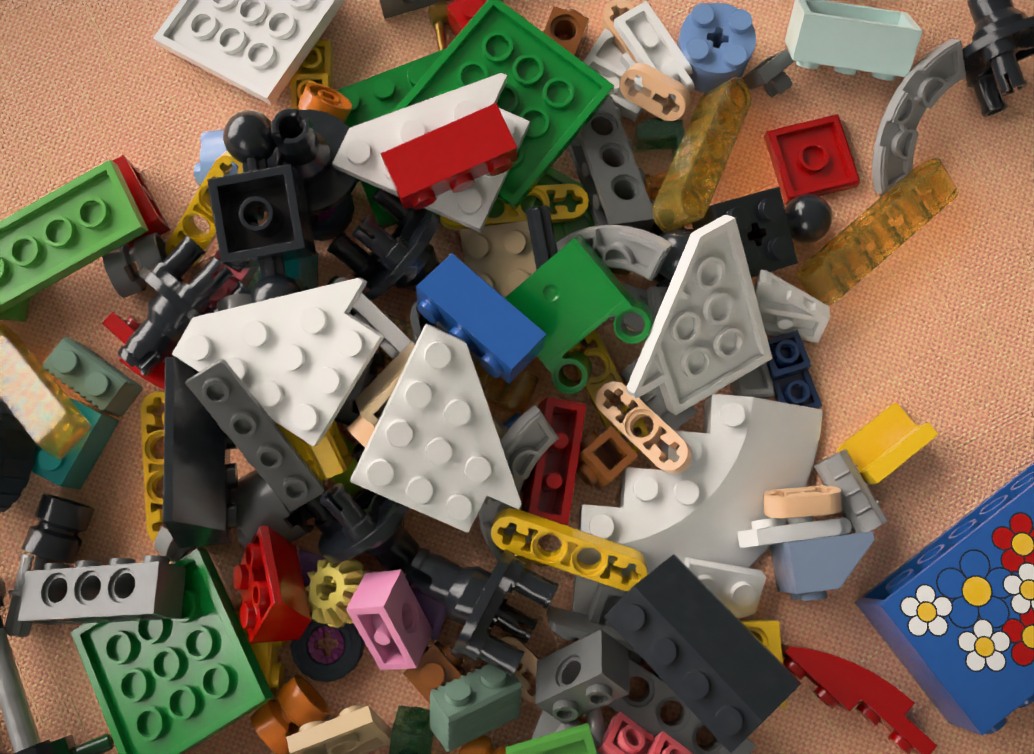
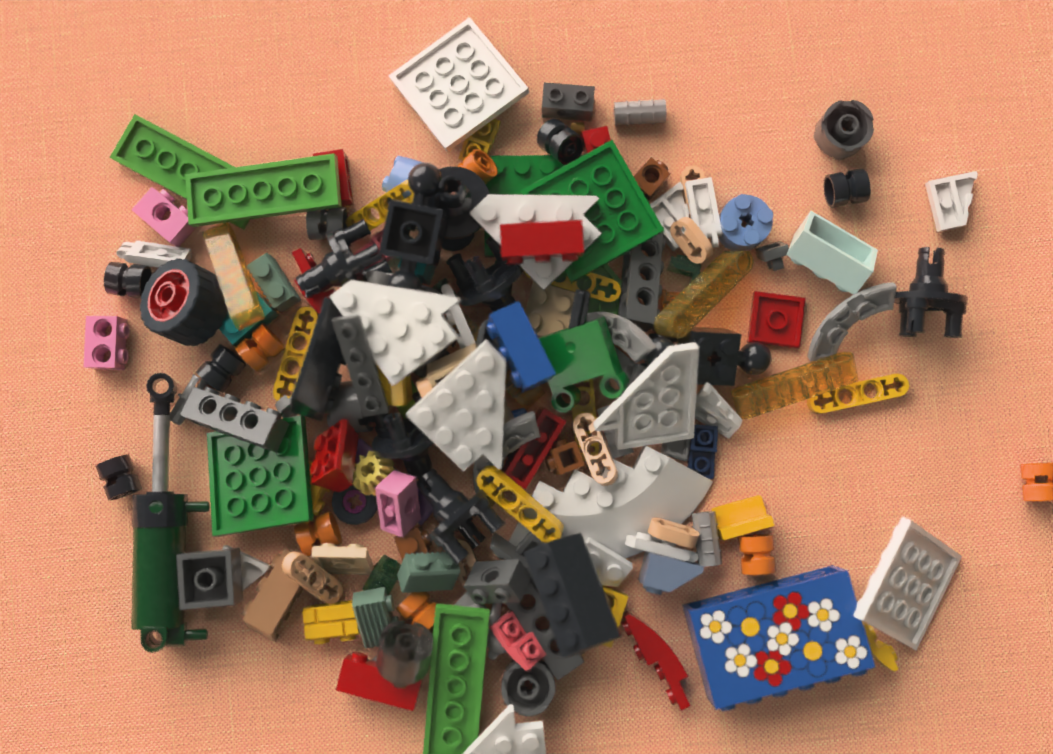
camera: 25 degrees right, 5 degrees up
none -> orange wheel [235,323,285,372]
none -> black wheel [537,119,584,165]
none -> orange wheel [738,534,776,575]
none -> yellow beam [807,374,909,414]

